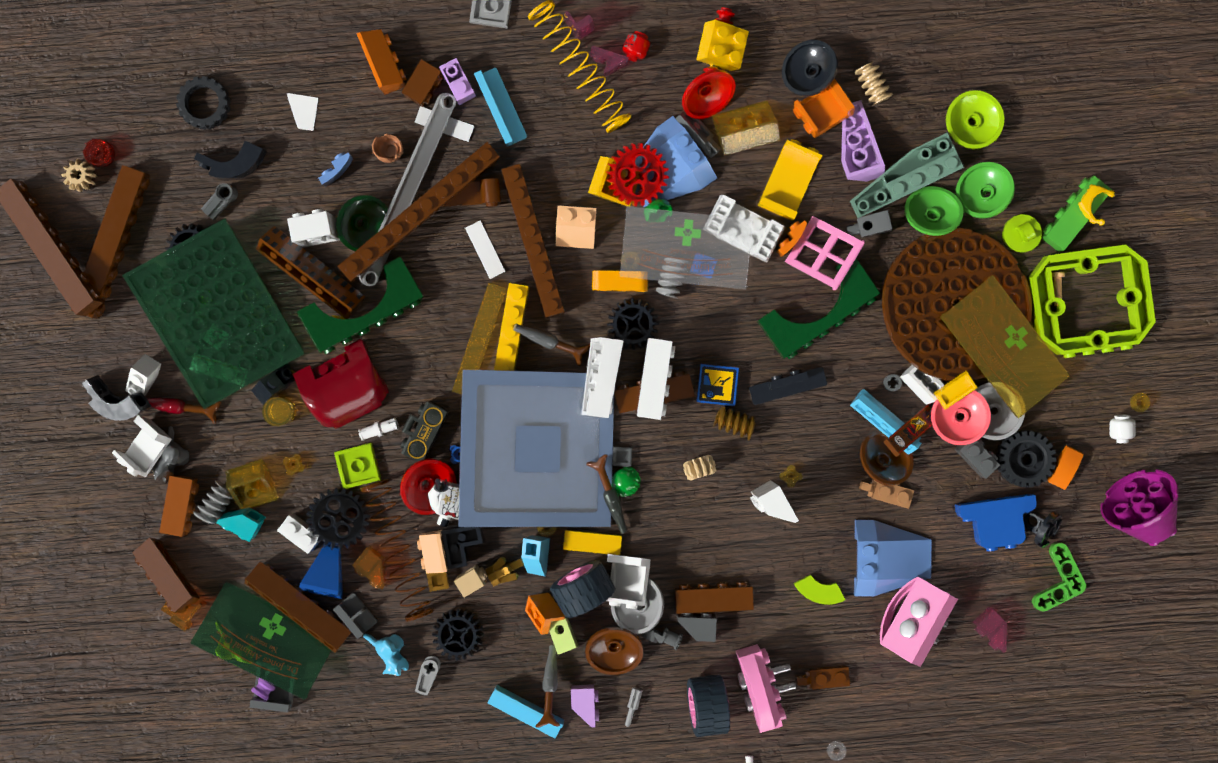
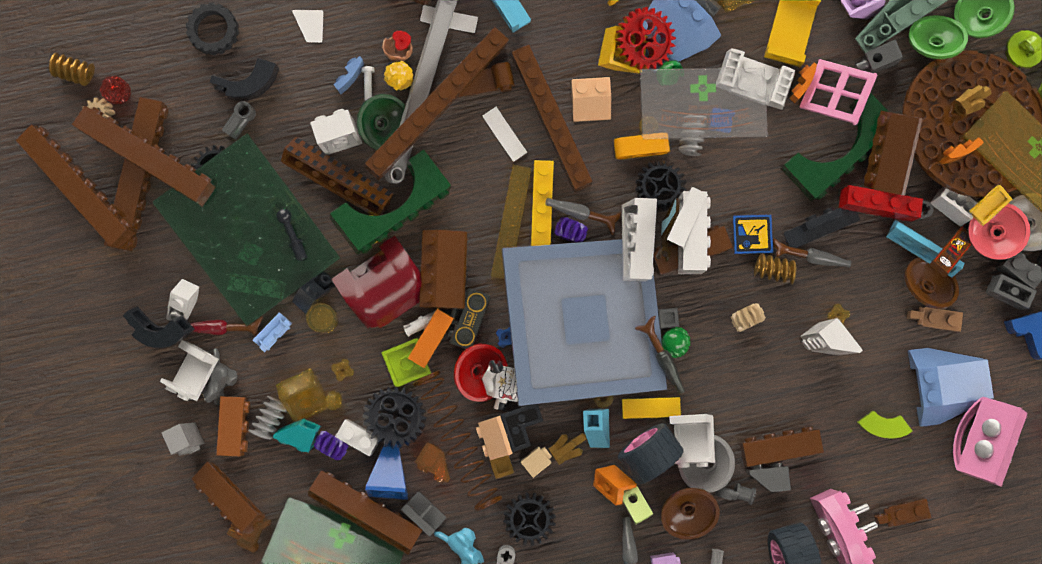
camera: 10 degrees left, 5 degrees down
none -> pearl gold piece [49,53,95,86]
none -> reddish brown brick [72,106,215,207]
none -> light grey brick [162,423,205,456]
none -> light blue hinge [252,312,292,352]
none -> black pin [276,208,308,262]
none -> dark purple gear [314,431,348,460]
none -> clear yellow plate [325,391,342,410]
none -> white piece [361,66,374,101]
none -> yellow piece [384,61,413,91]
none -> red piece [392,31,411,51]
none -> orange tile [408,309,454,368]
none -> reddish brown slope [419,230,467,309]
none -> dark purple gear [555,217,588,243]
none -> dark brown flag [656,198,680,262]
none -> white sticker [667,187,708,247]
none -> dark grey piece [773,238,851,268]
none -> red brick [839,185,923,222]
none -> reddish brown slope [864,111,923,196]
none -> orange slope [939,137,984,164]
none -> pearl gold rock [952,85,991,118]
none -> dark grey brick [985,274,1037,310]

